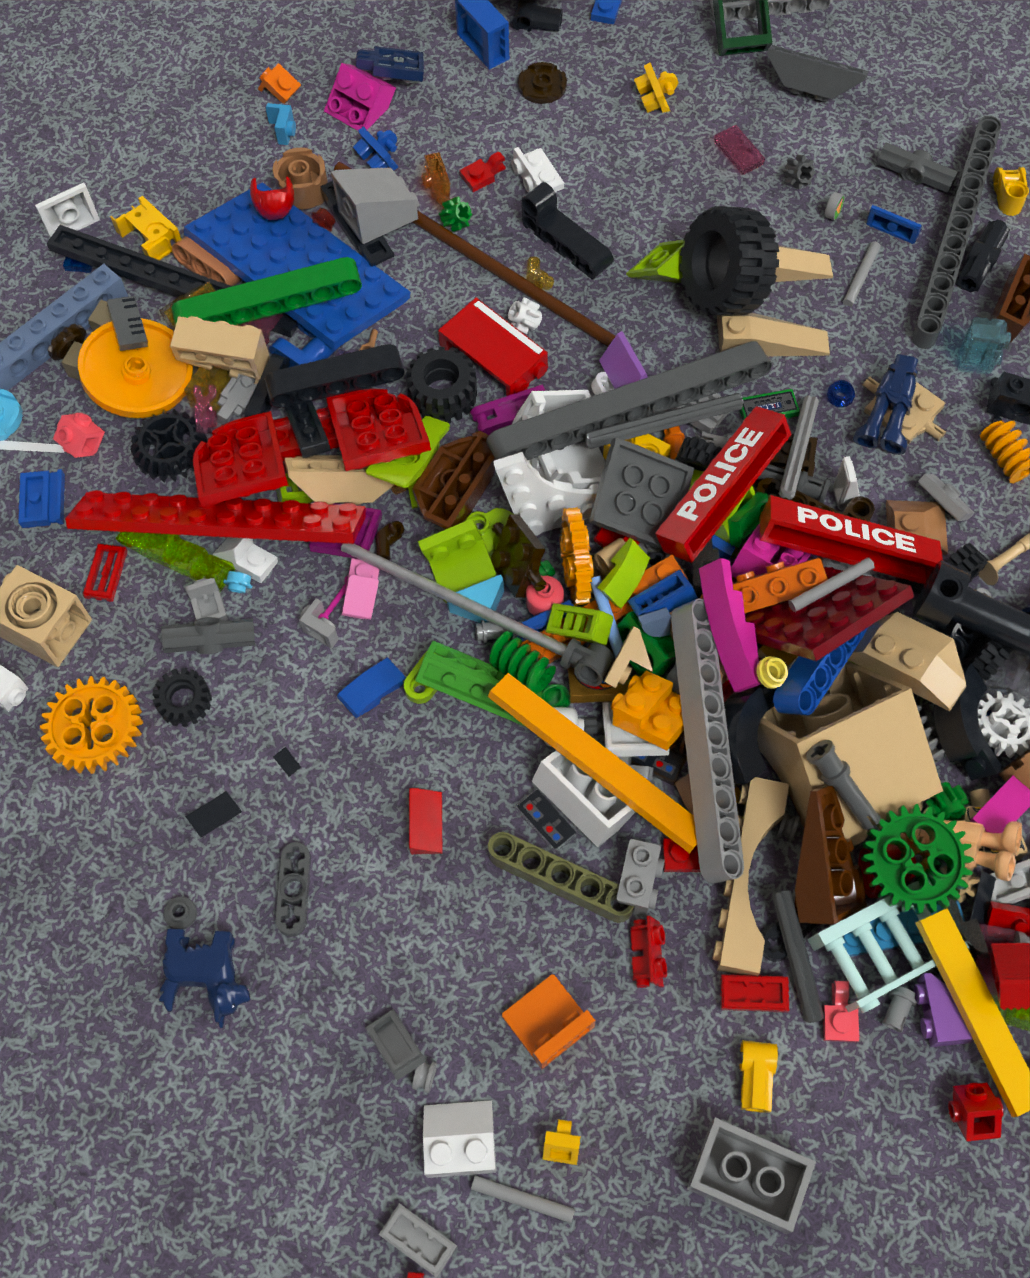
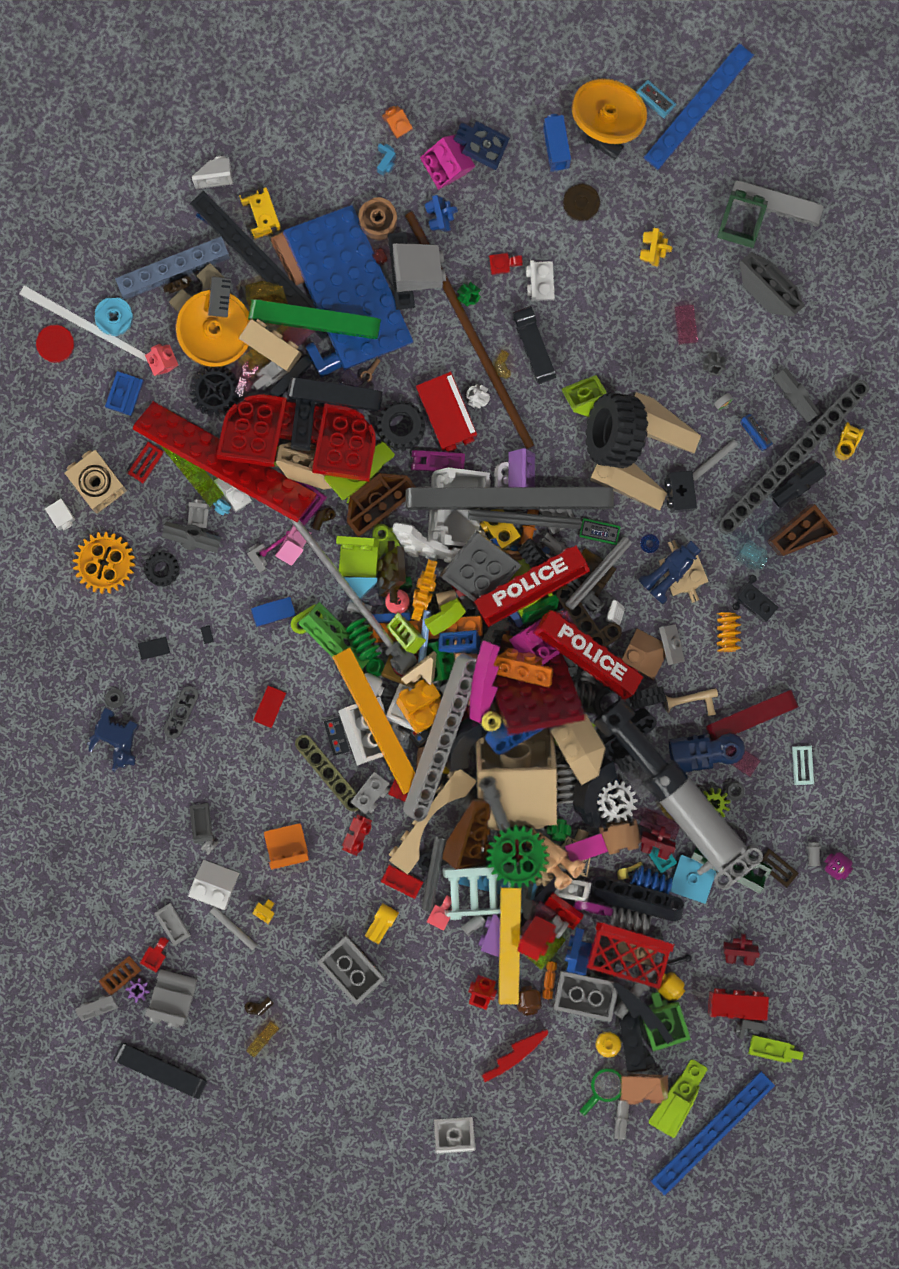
camera: 20 degrees right, 20 degrees up
red hair [250,176,294,220] -> none
clear orange piece [422,152,450,208] -> none
sand blue tile [638,608,671,637] -> none
light grey bar [788,557,875,612] -> none
none -> black brick [664,470,697,513]

